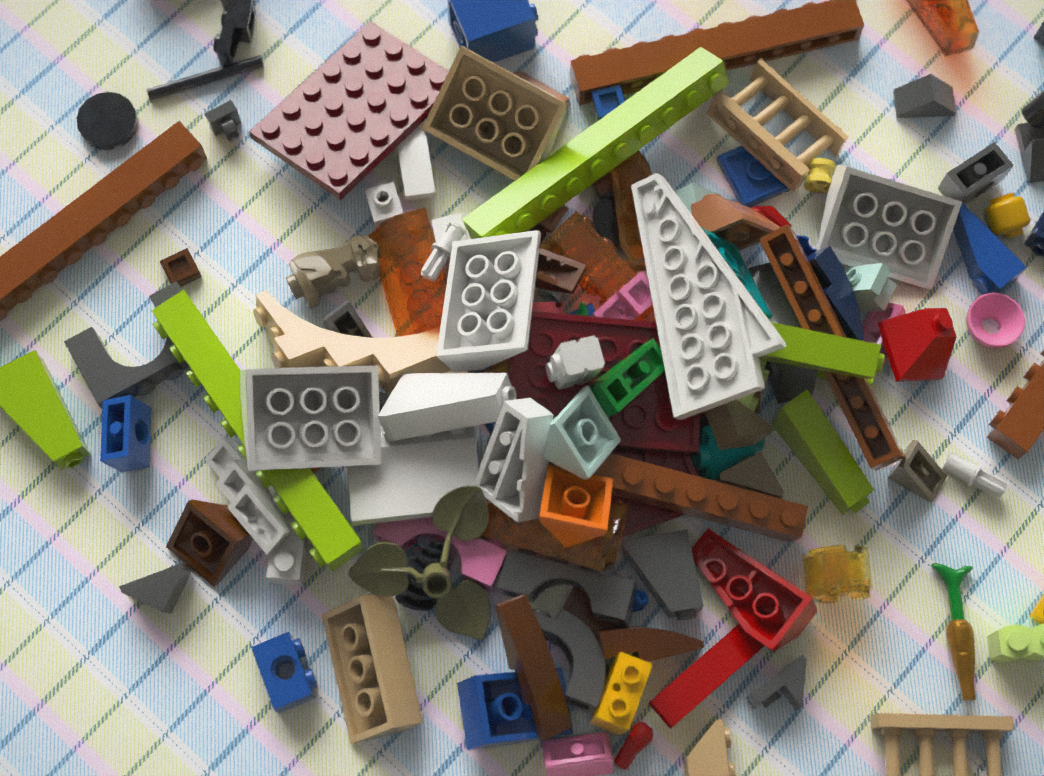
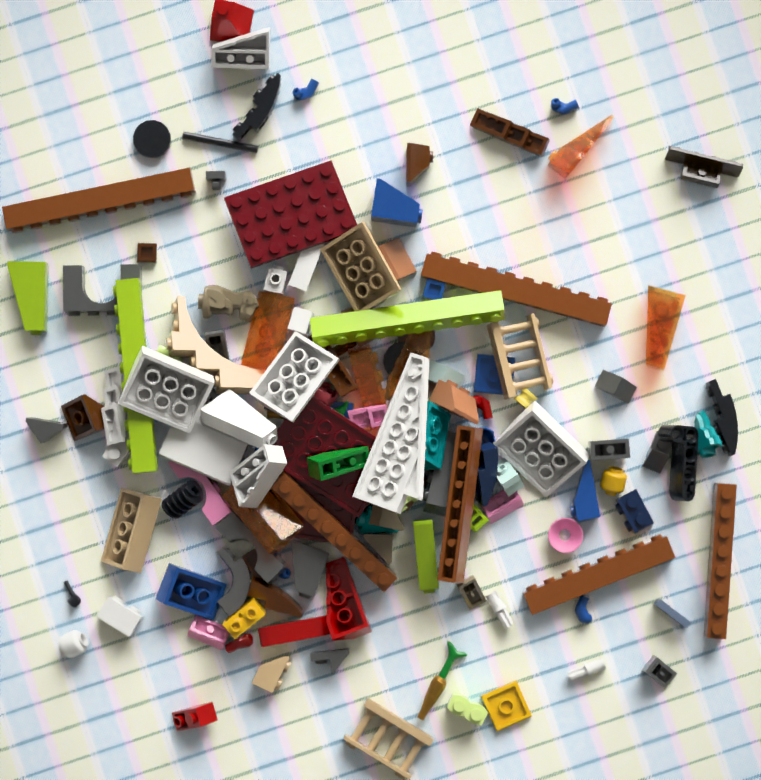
camera: 30 degrees right, 15 degrees up
blue brick [100,395,152,472] -> none
blue brick [251,632,318,714] -> none
olive plant [348,485,490,640] -> none
white axle [421,222,465,282] -> none
reddish brown slope [495,594,573,740] -> none
orange slope [538,465,613,548] -> none
light aqua slope [543,386,621,479] -> none
white brick [546,335,605,390] -> none
lime slope [759,322,885,380] -> none
clear yellow brick [802,545,873,604] -> none
red slope [877,308,957,382] -> none

